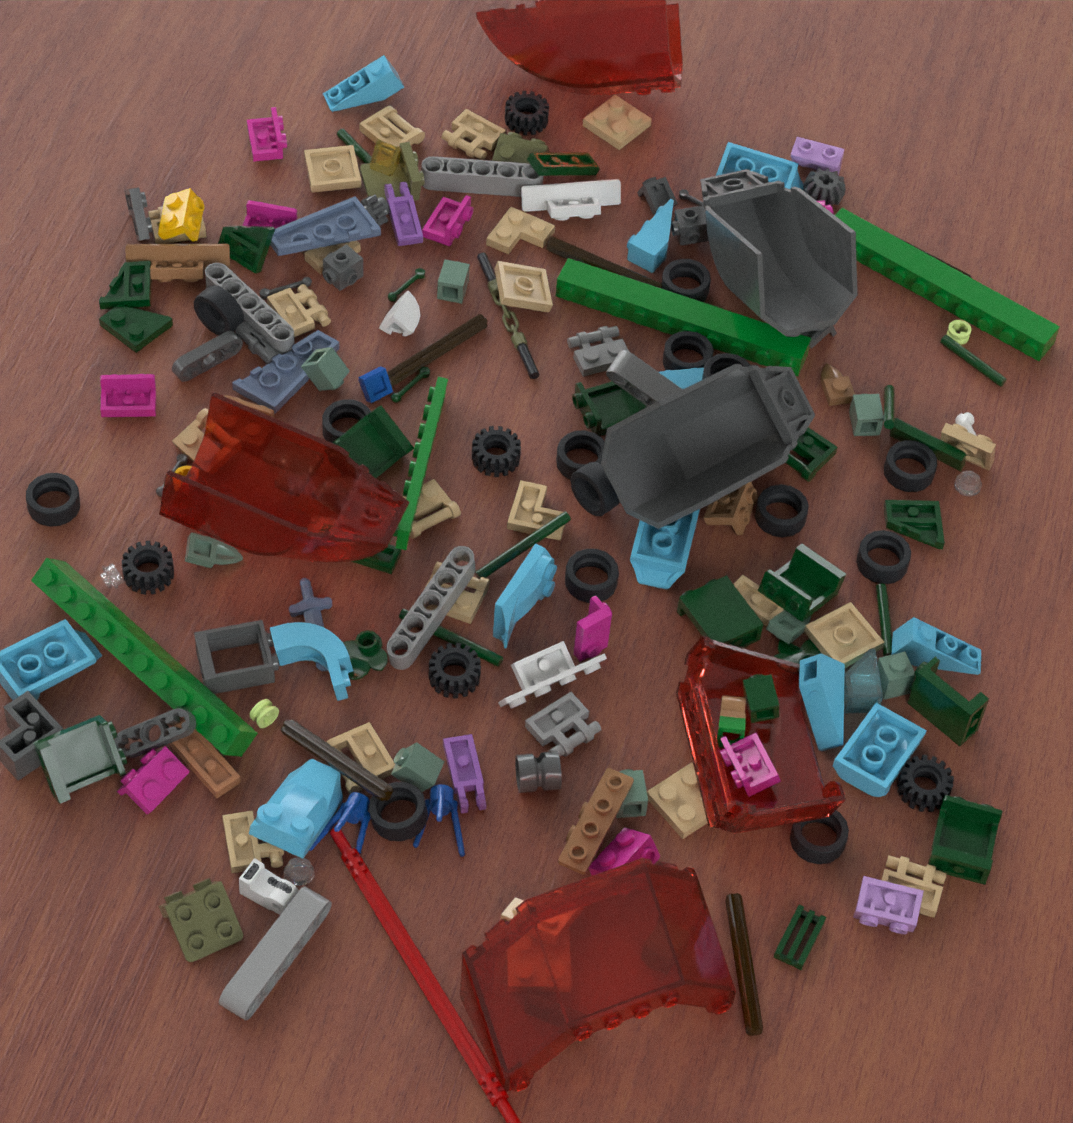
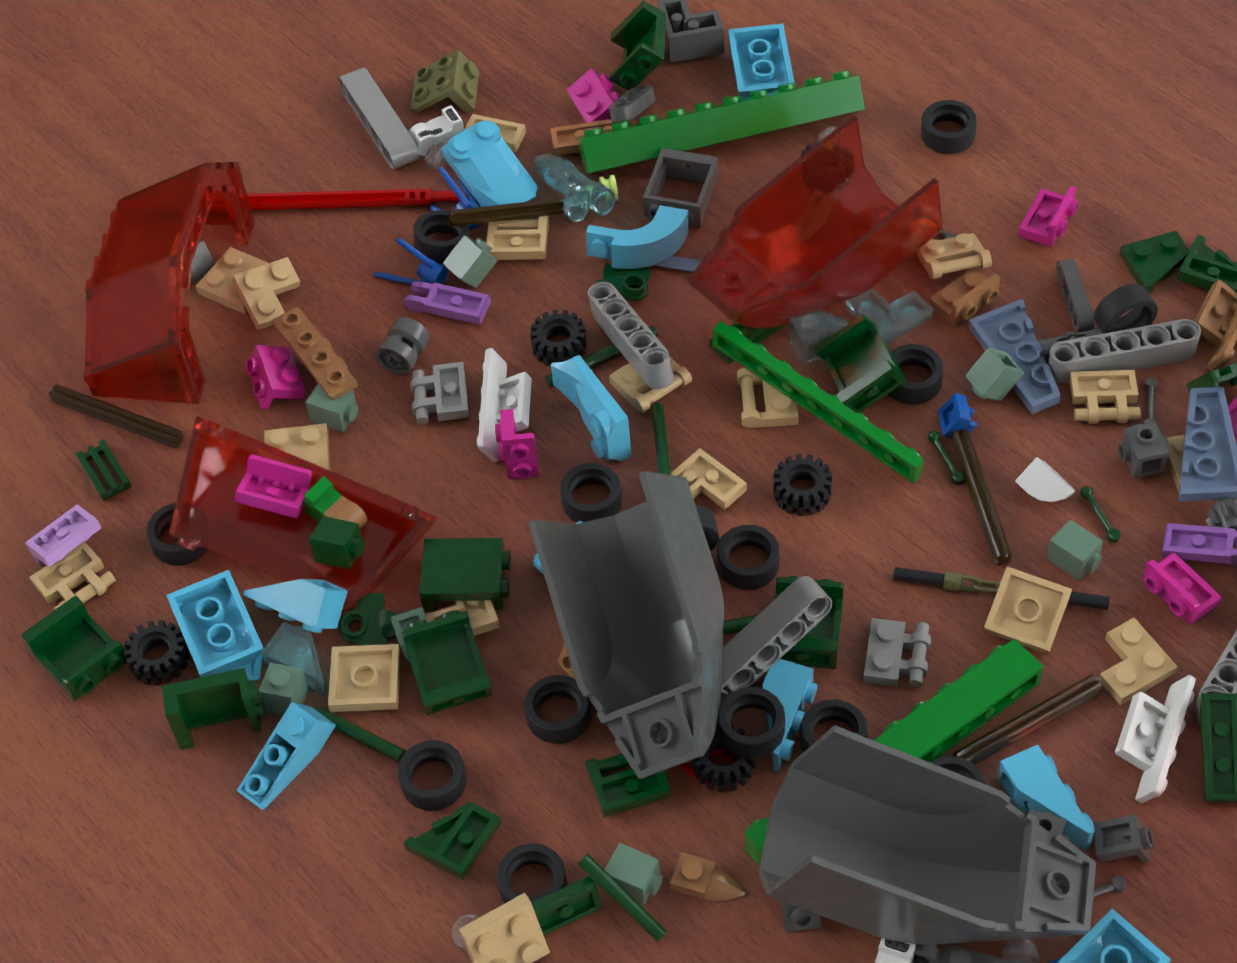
camera: 130 degrees right, 0 degrees up
none -> clear light blue piece [533,153,615,222]

